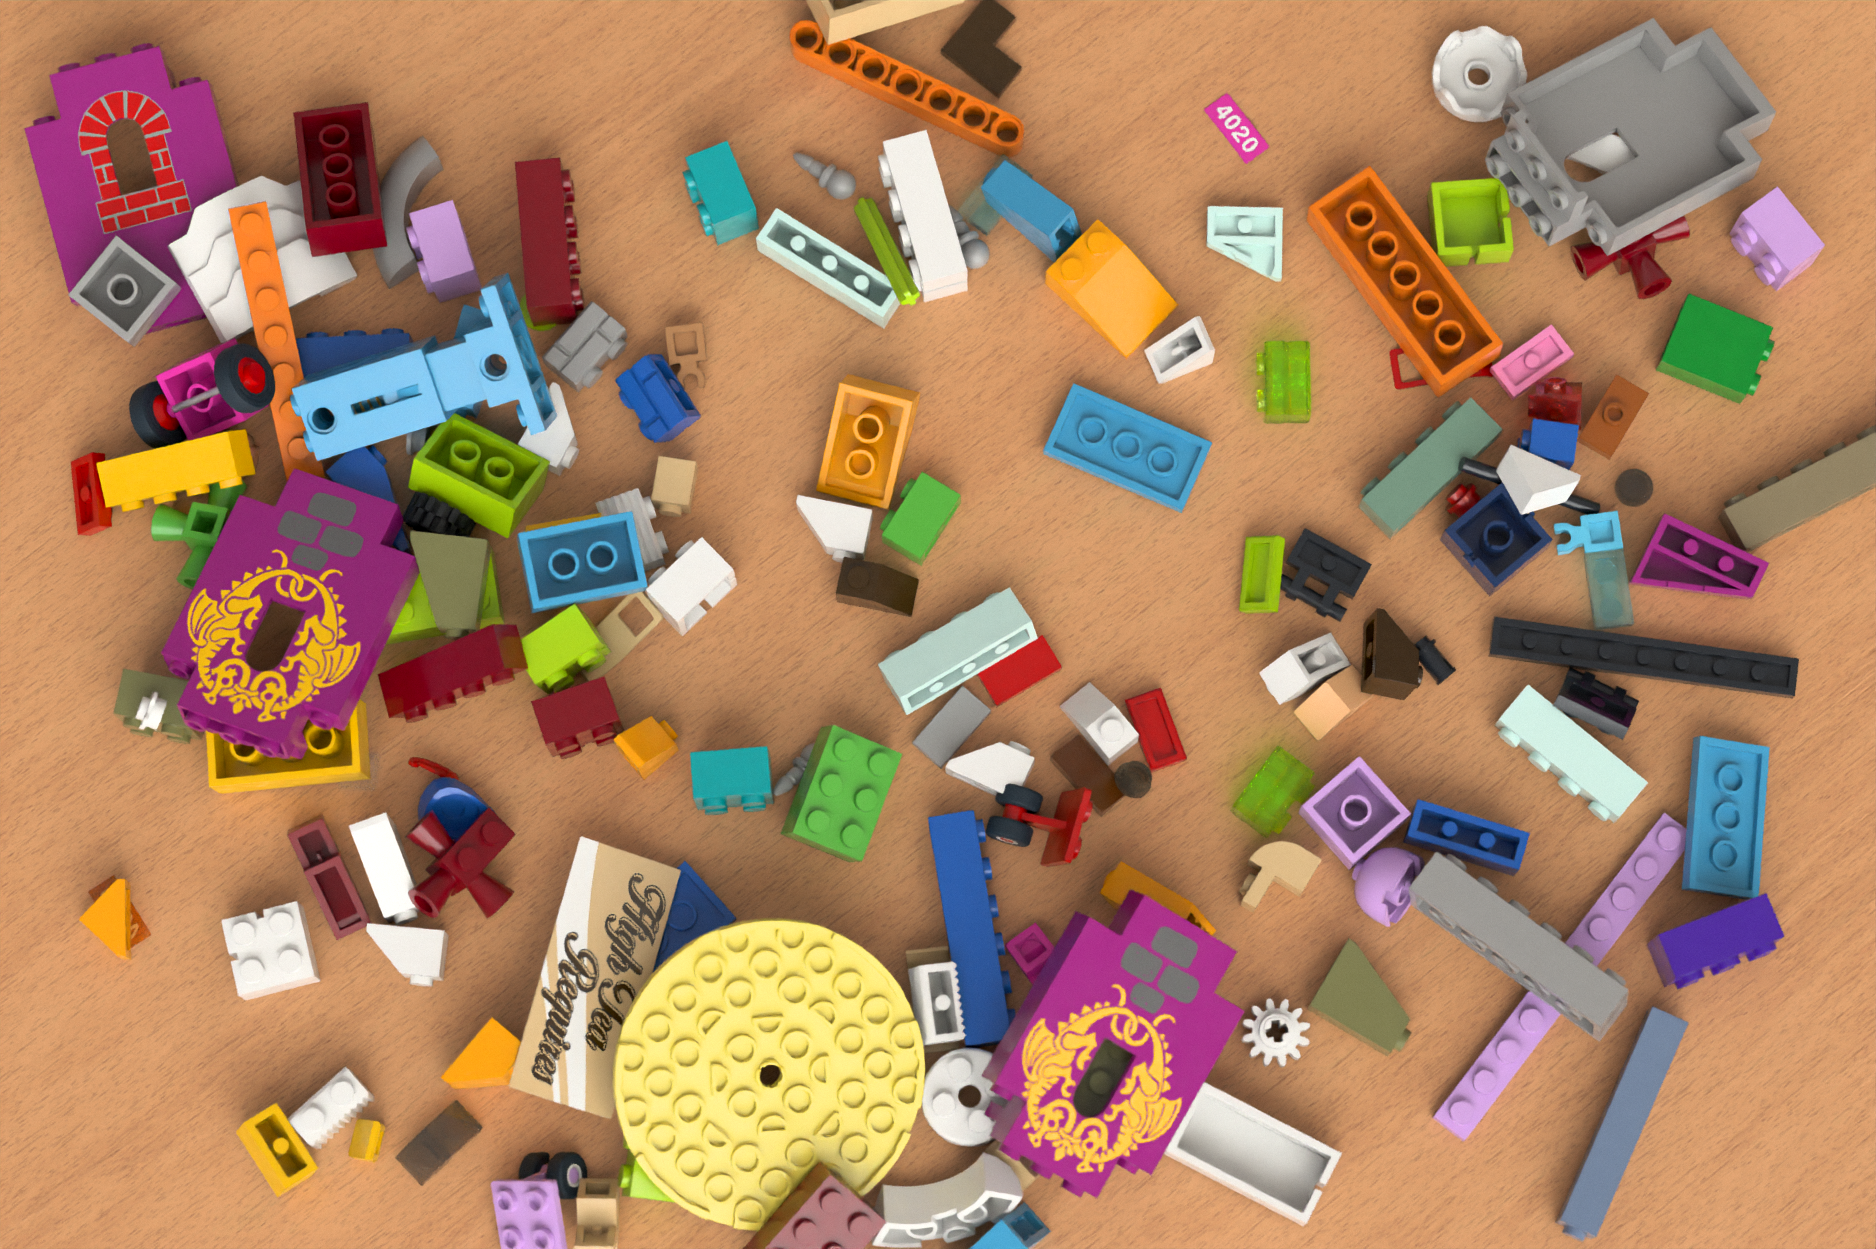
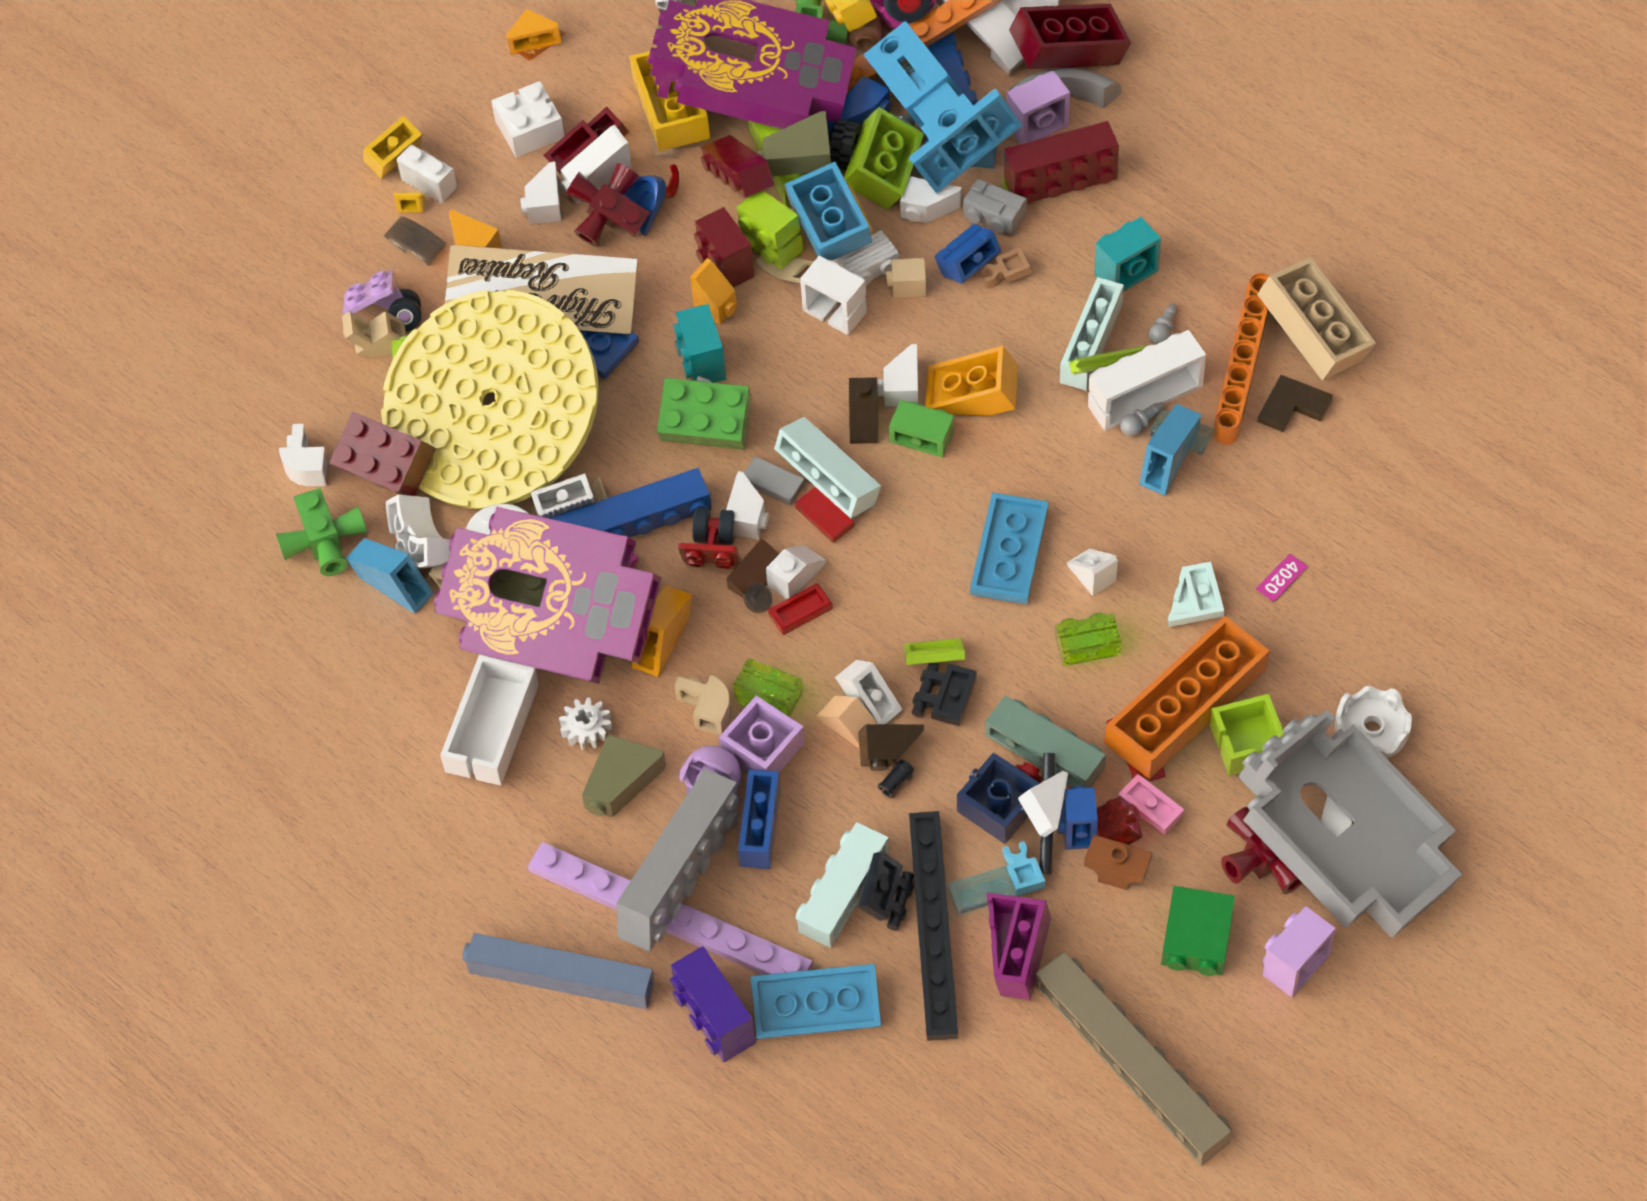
camera: 80 degrees right, 20 degrees down
light orange slope [1045,219,1178,359] -> none
clear smoke plate [1615,469,1653,507] -> none

